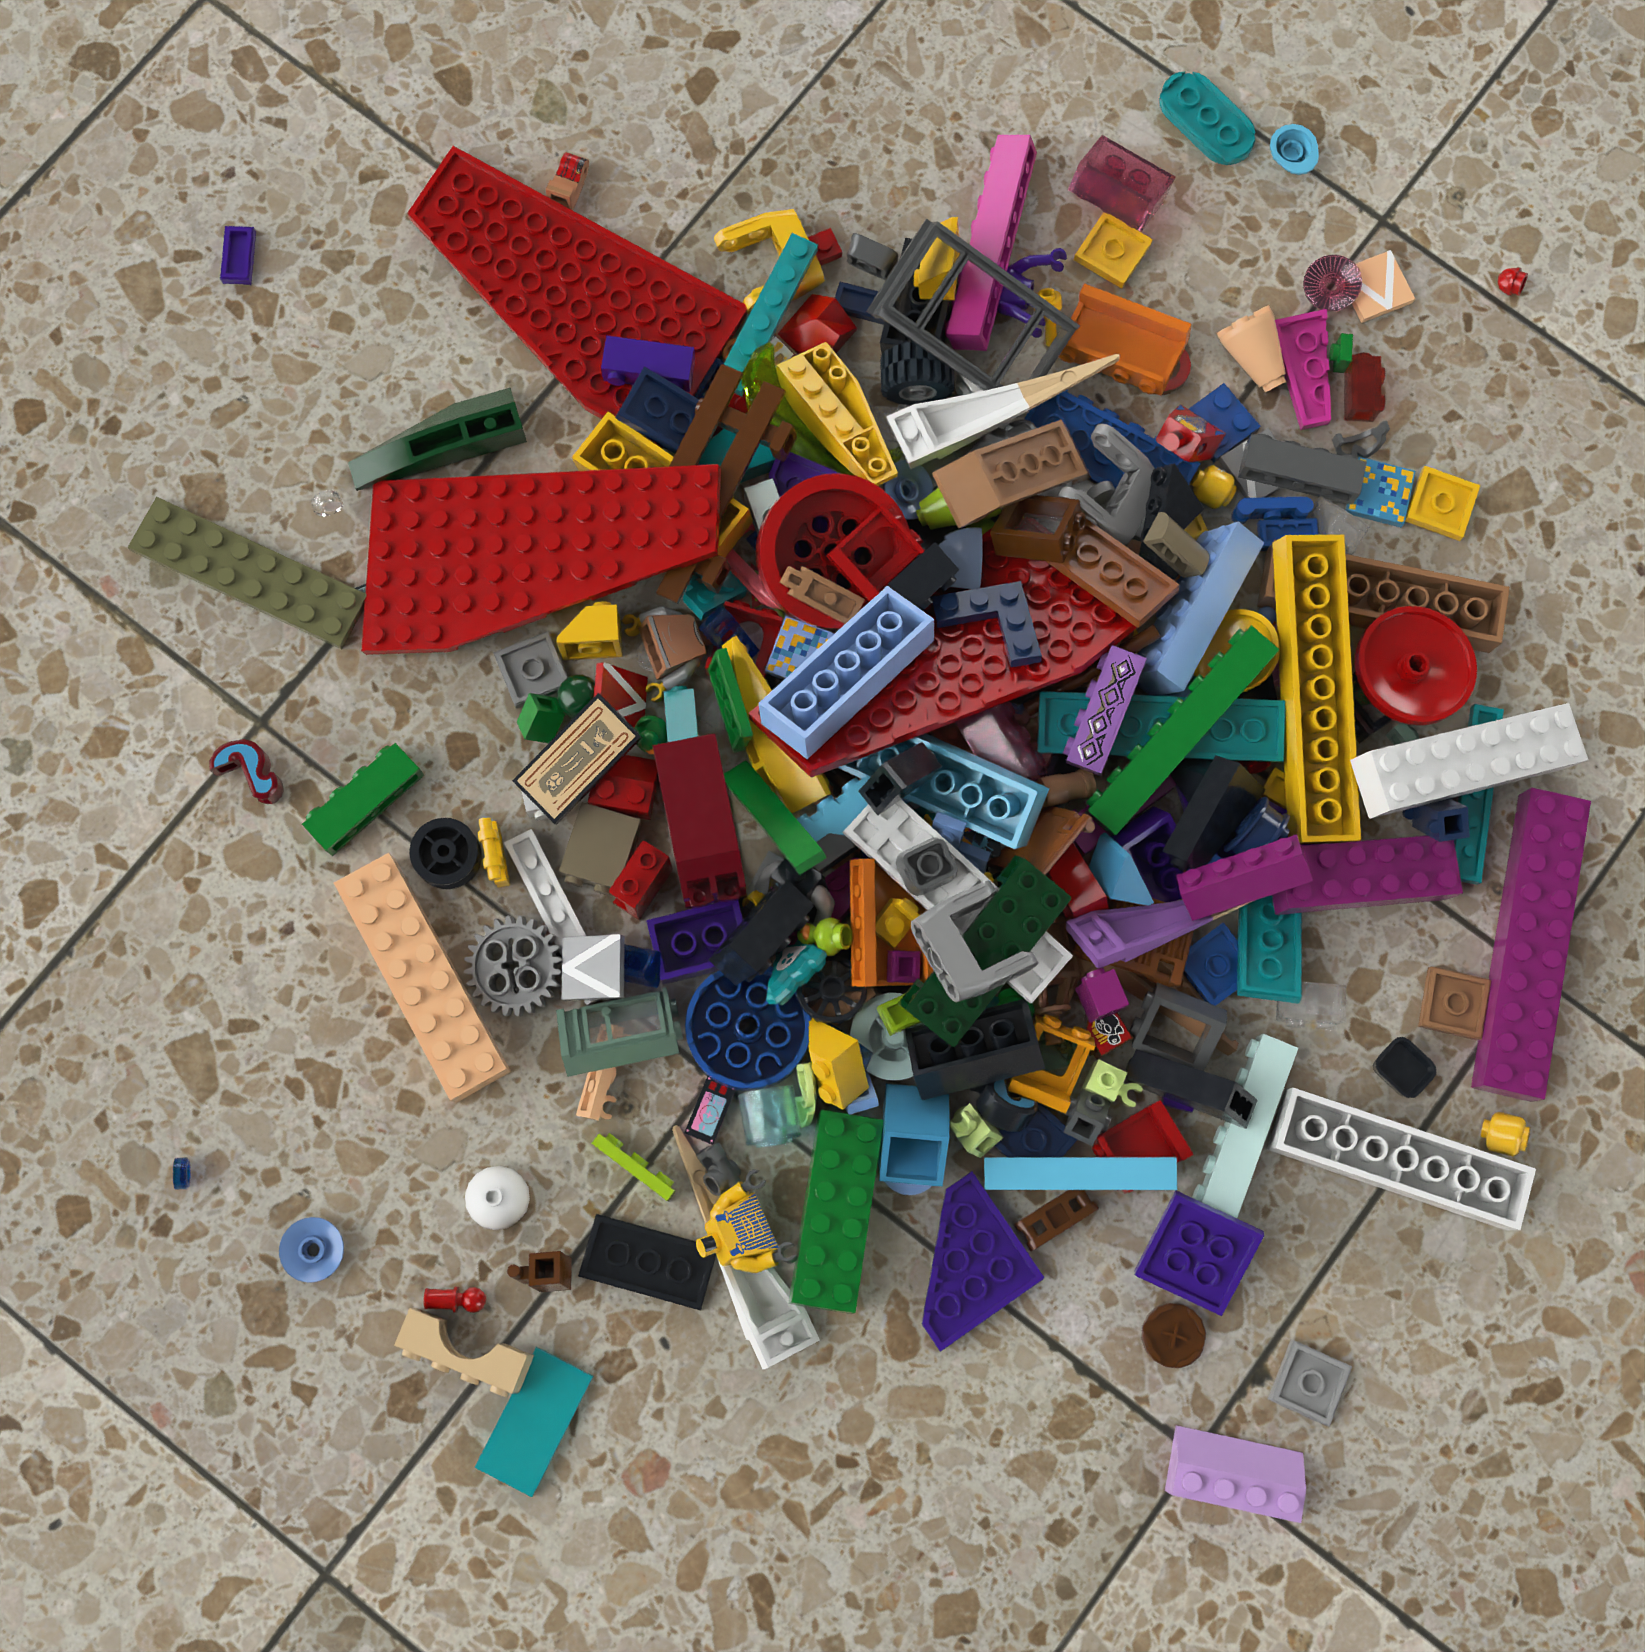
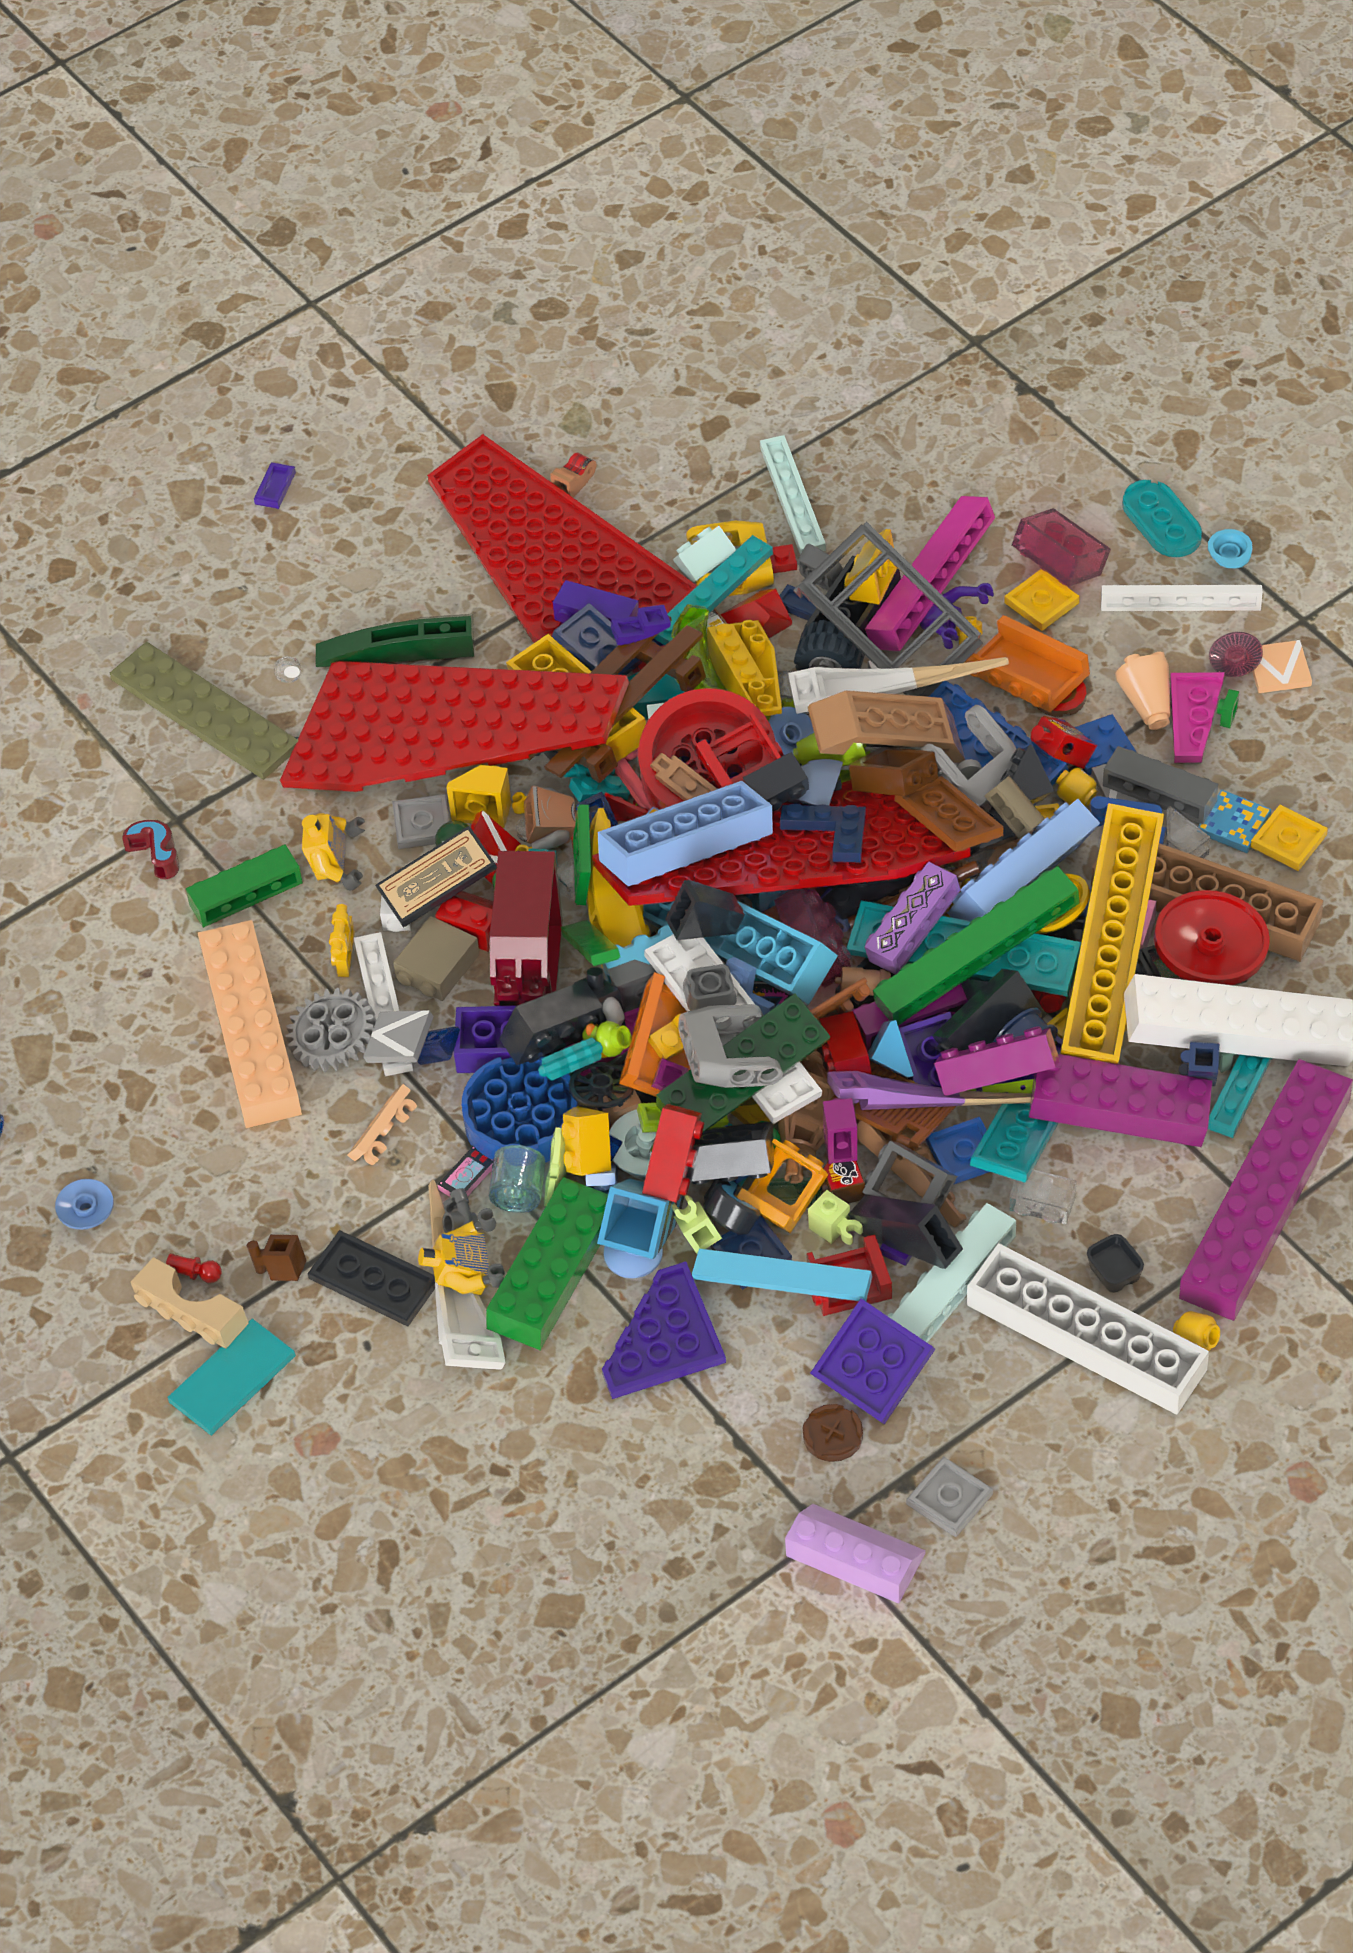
camera: 25 degrees right, 25 degrees down
black wheel [409,818,482,890] -> none
white cylinder [465,1166,530,1230] -> none
green panel [517,693,565,743] -> none
sand green door [556,987,683,1077] -> none
lime plate [591,1133,676,1202] -> none
red panel [609,841,673,920] -> none
reddish brown plate [1014,1190,1099,1251] -> none
dark grey brick [1064,1088,1112,1146] -> none
dark grey helmet [1332,421,1390,458] -> none
clear red brick [1344,352,1385,422] -> none
medium nougat tile [1418,966,1491,1041] -> none
none -> yellow torso [302,813,365,891]
none -> dark purple slope [611,605,671,646]
none -> brick [642,1104,704,1202]
none -> light aqua brick [673,526,736,583]
none -> light aqua plate [760,435,826,555]
none -> white plate [1101,584,1263,611]

